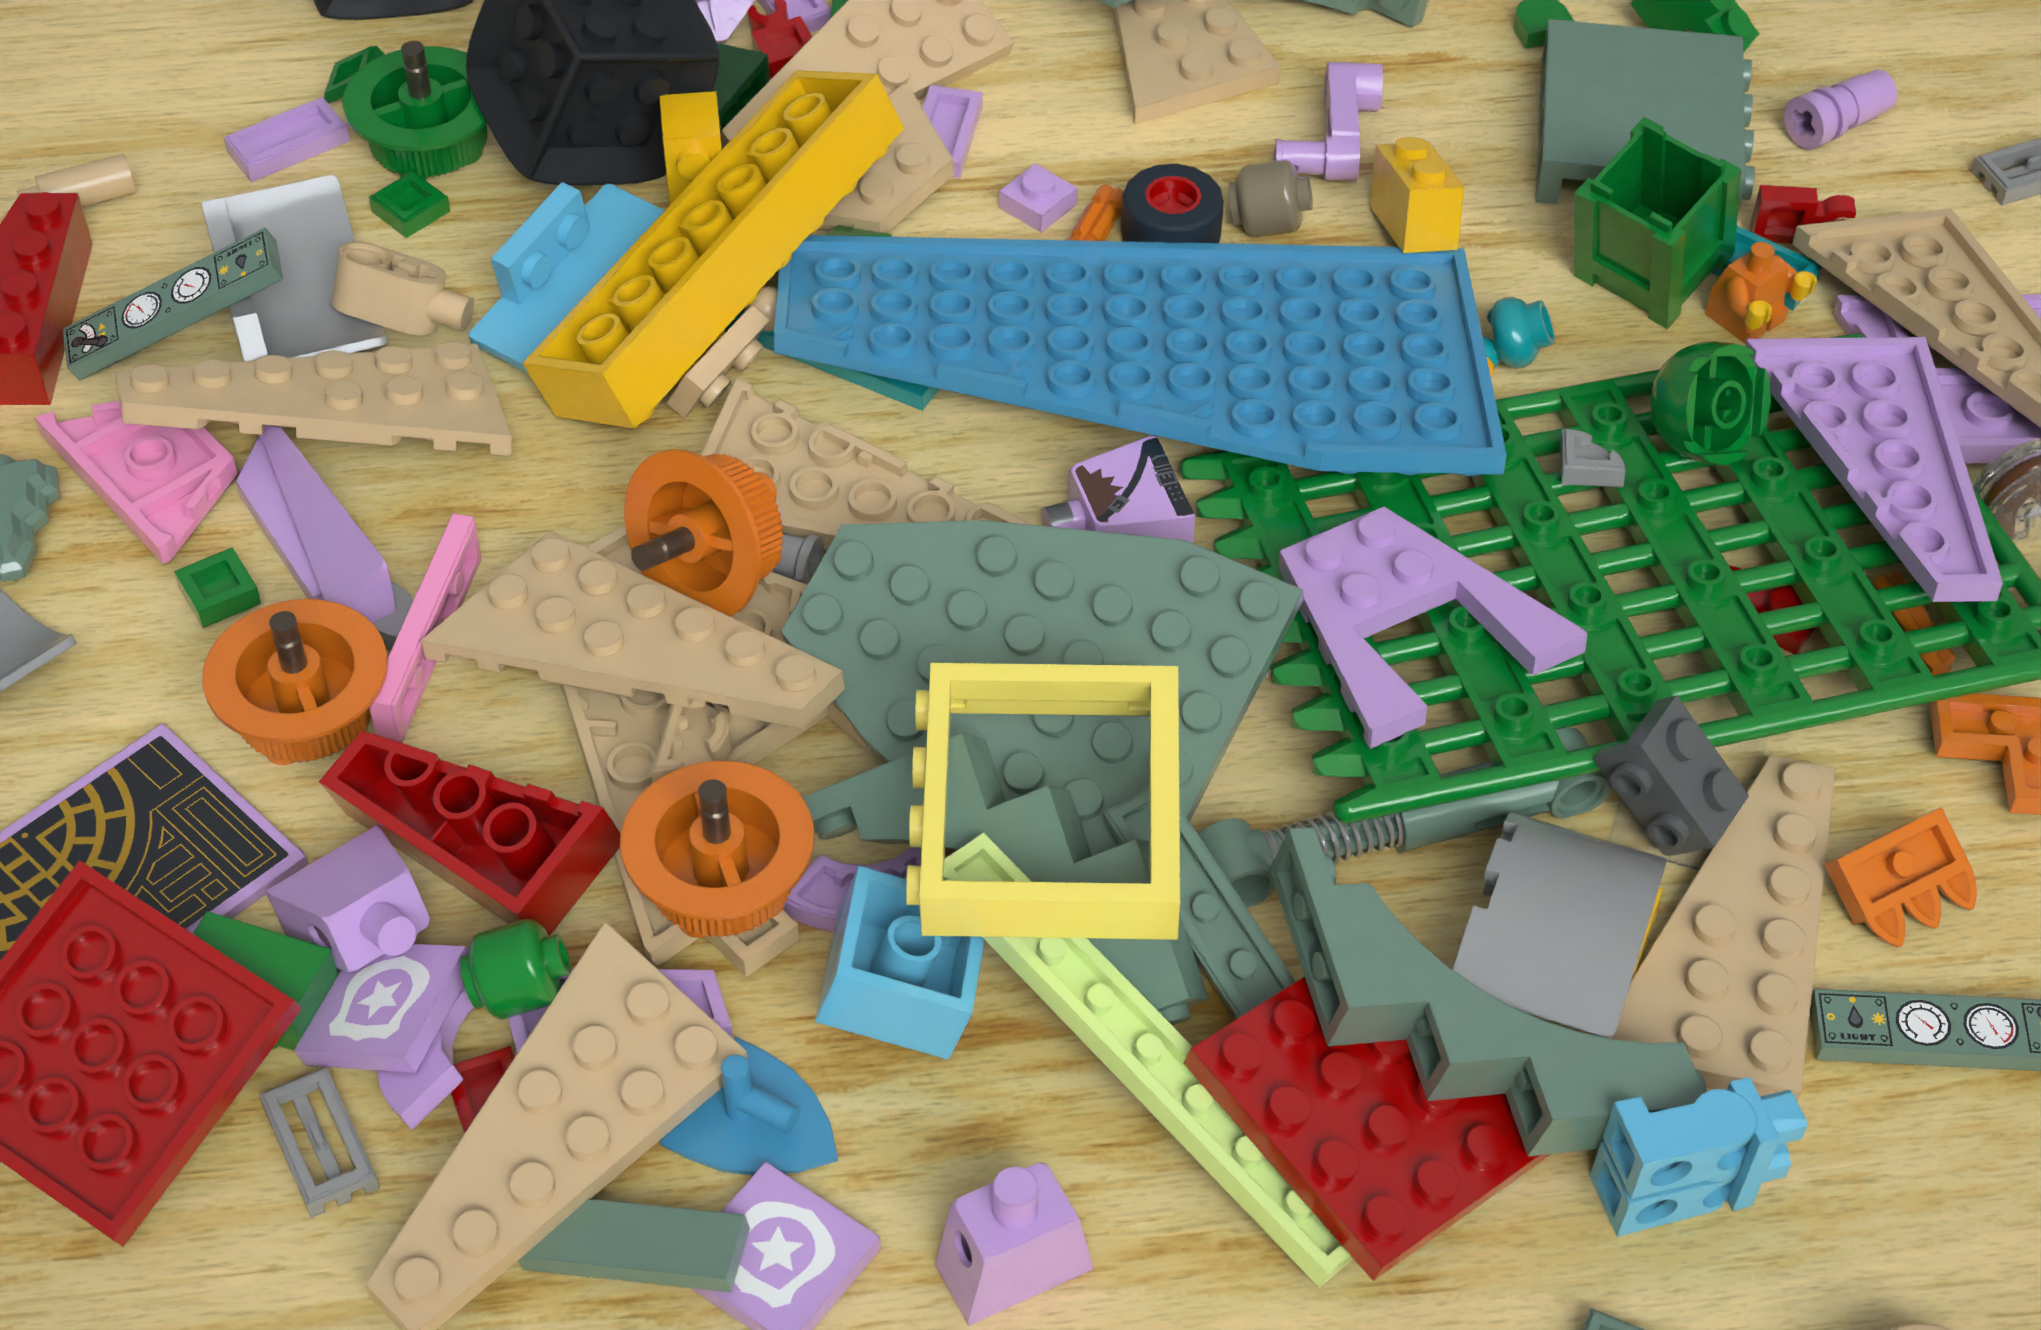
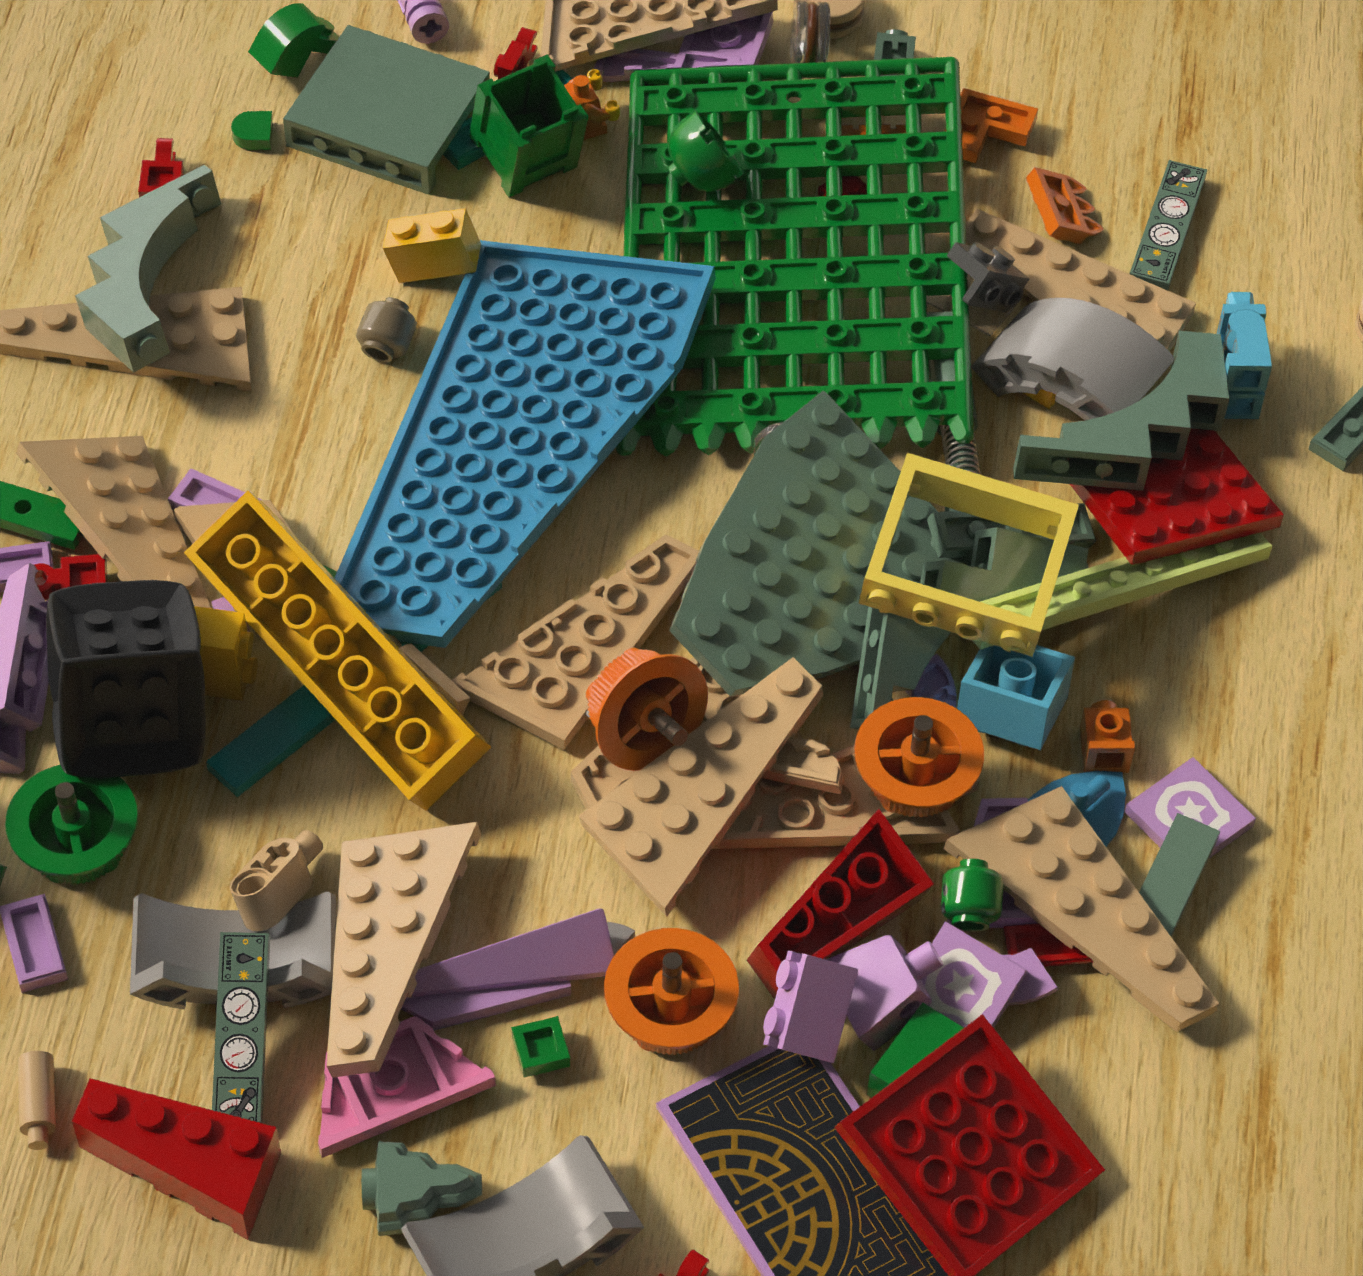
camera: 75 degrees left, 5 degrees up
light grey tile [259,1067,379,1218] -> none
green tile [369,171,450,238] -> none
bright pink tile [370,513,482,742] -> none
medium azure bracket [468,182,665,374] -> none
lavender torso [936,1163,1093,1326] -> none
lavender plate [999,163,1078,232] -> none
lavender torso [1041,435,1195,543] -> none
orange axle [1067,184,1123,241] -> none
black wheel [1121,163,1224,243] -> none
lavender beam [1274,62,1383,181] -> none
lavender wing [1279,507,1588,749] -> none
teal animal [1482,297,1555,378] -> none
light grey tile [1560,429,1625,487] -> none
lavender wing [1745,337,2003,602] -> none
none -> lavender brick [763,951,858,1063]
none -> orange brick [1080,700,1135,773]

